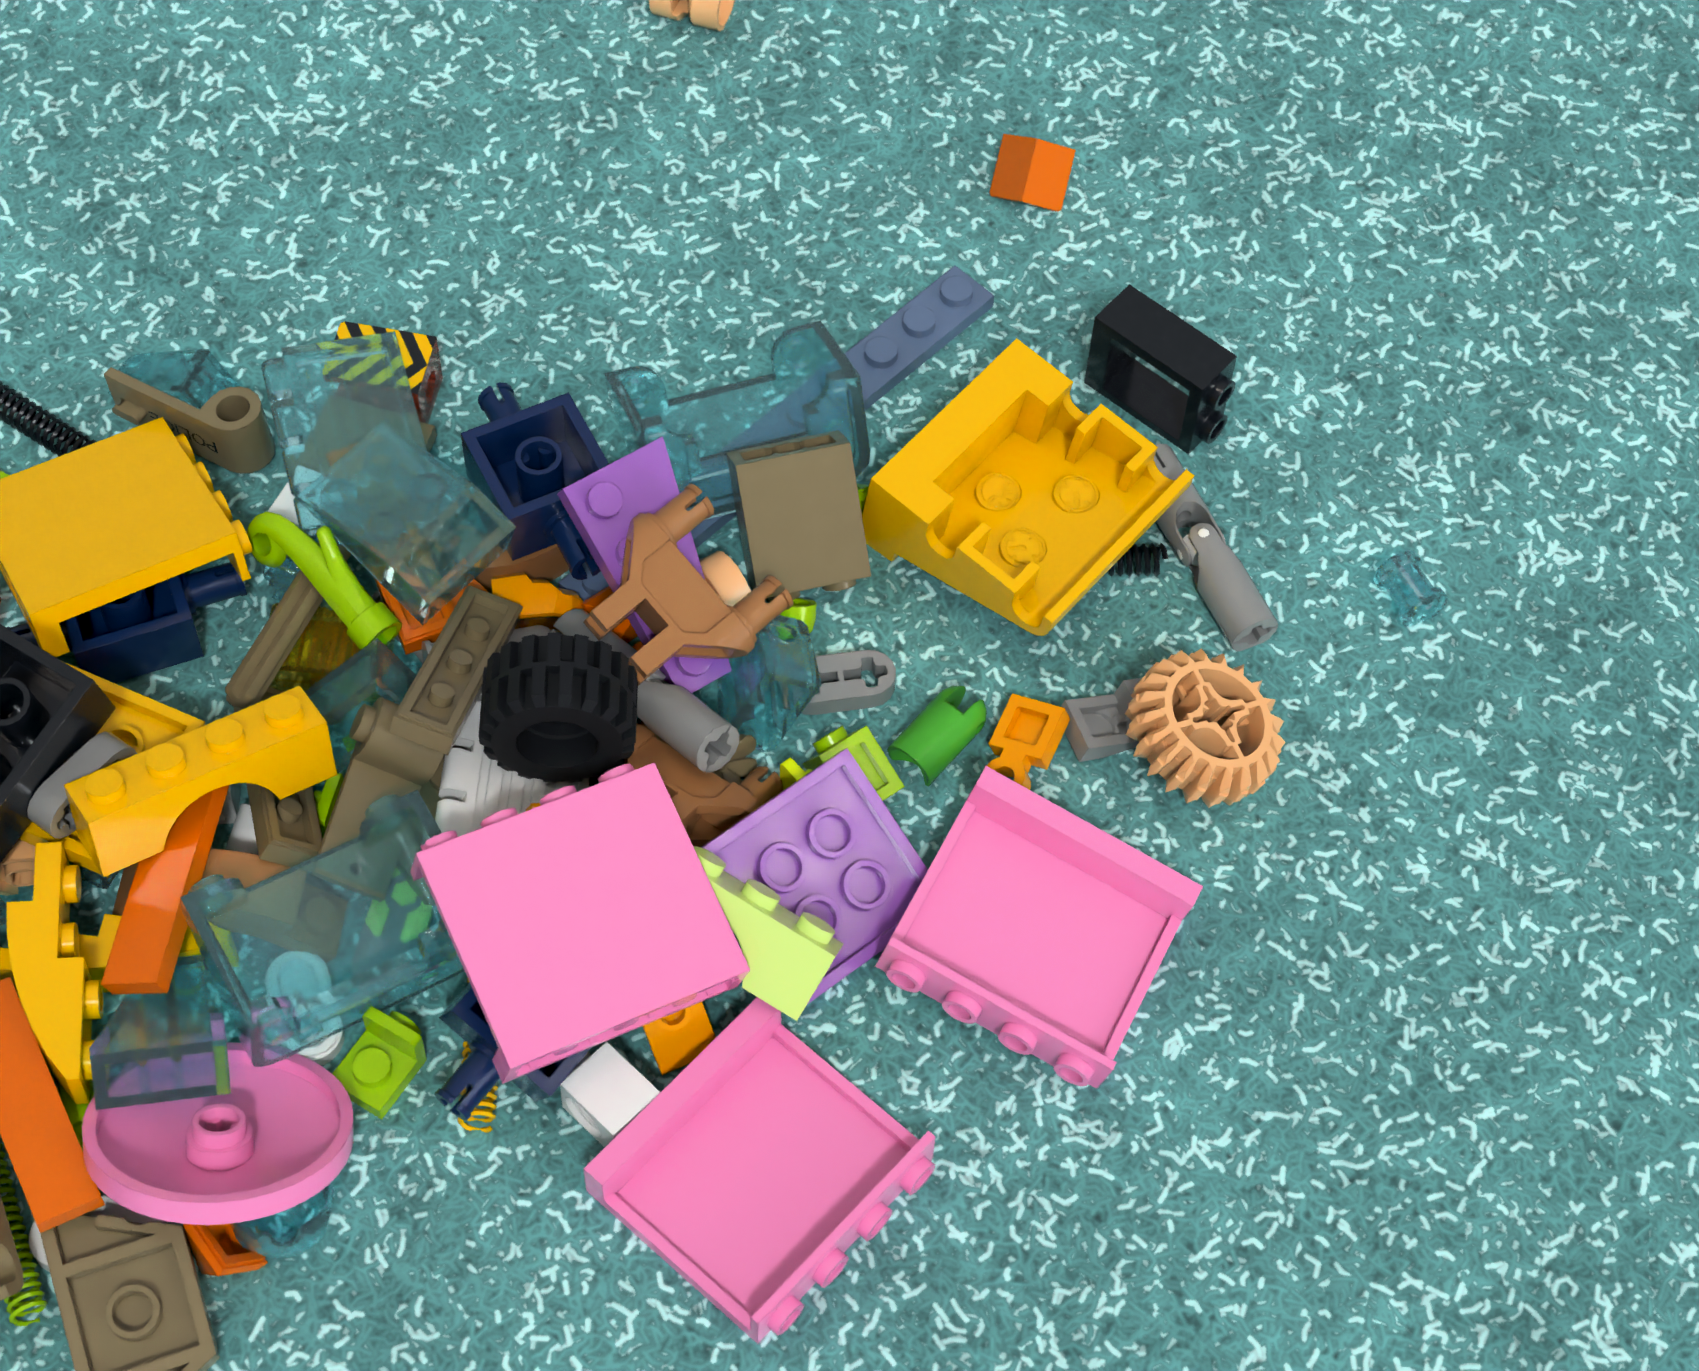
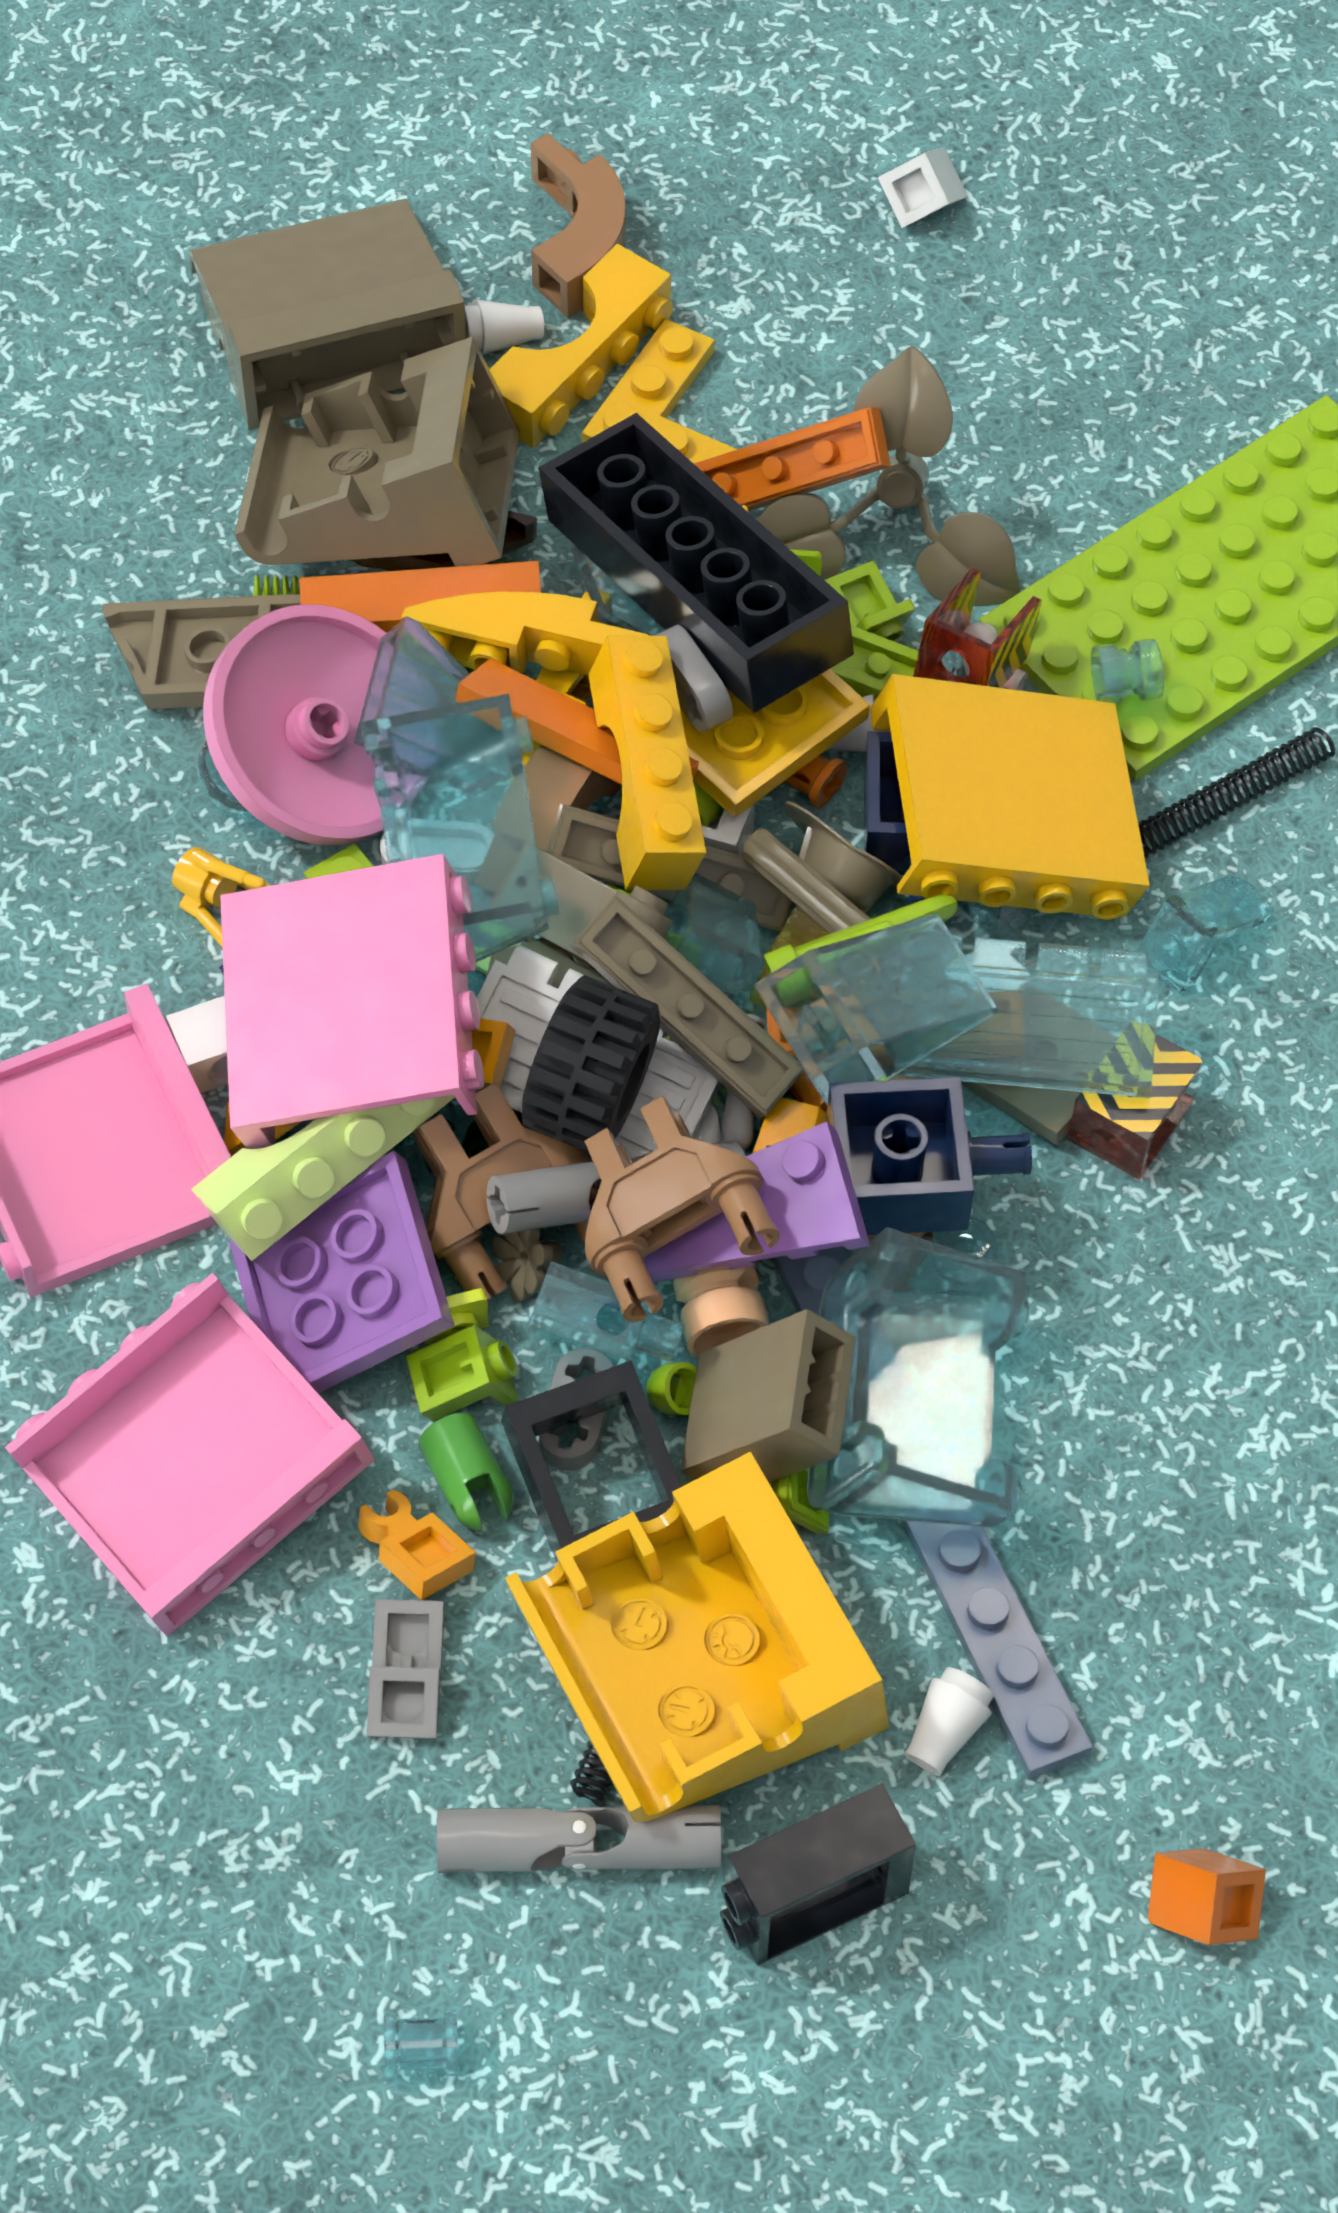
camera: 115 degrees right, 0 degrees up
dark tan door [104,367,275,474] -> none
light nougat gear [1125,648,1285,808] -> none
none -> yellow plant [172,847,272,948]
none -> black window [501,1361,682,1562]
none -> dark tan piece [783,801,902,915]
none -> white cone [904,1667,994,1776]

